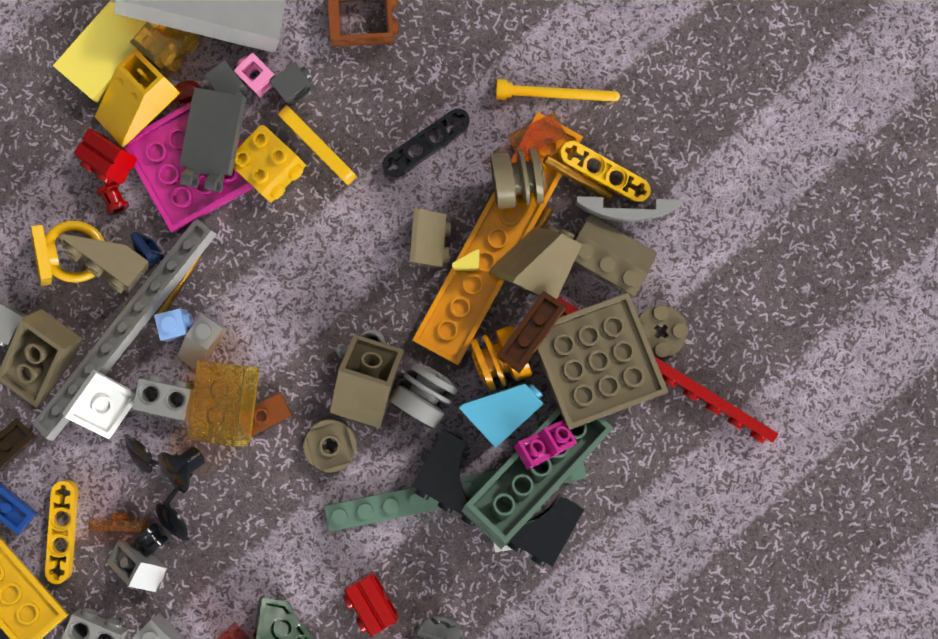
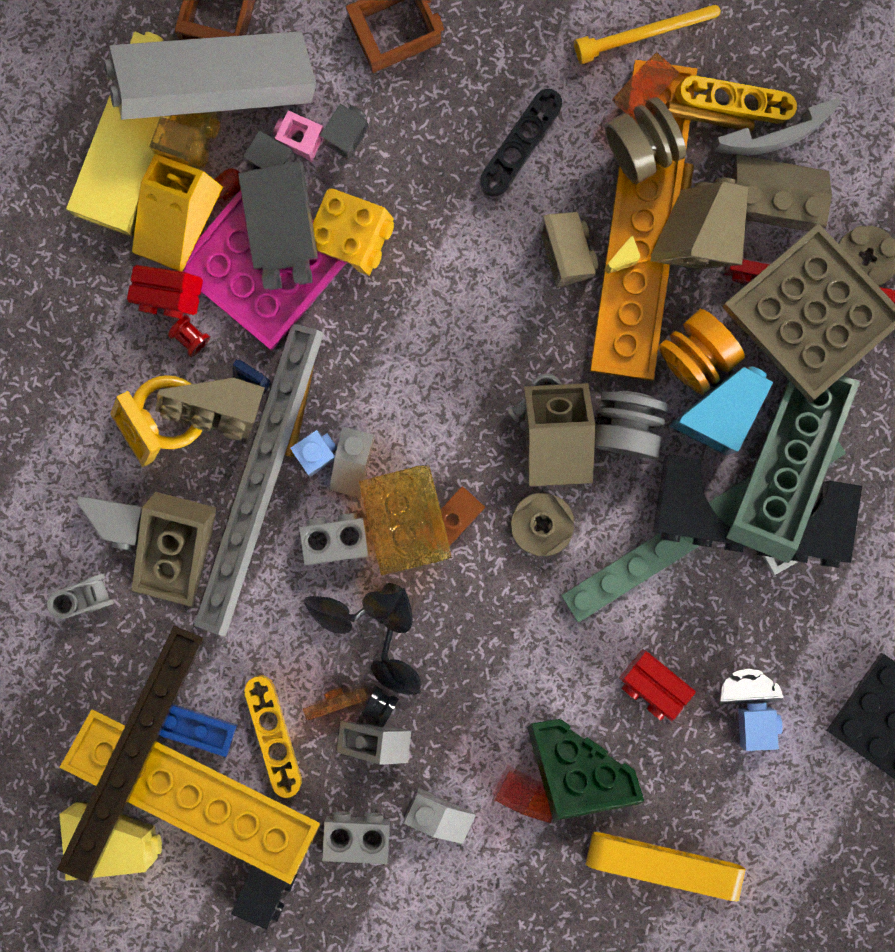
camera: 20 degrees left, 0 degrees up
white plate [62,369,136,439] -> none
yellow beam [277,105,357,186] -> none
reddish brown plate [497,291,566,373] -> none
dark pink slope [514,420,577,470] -> none

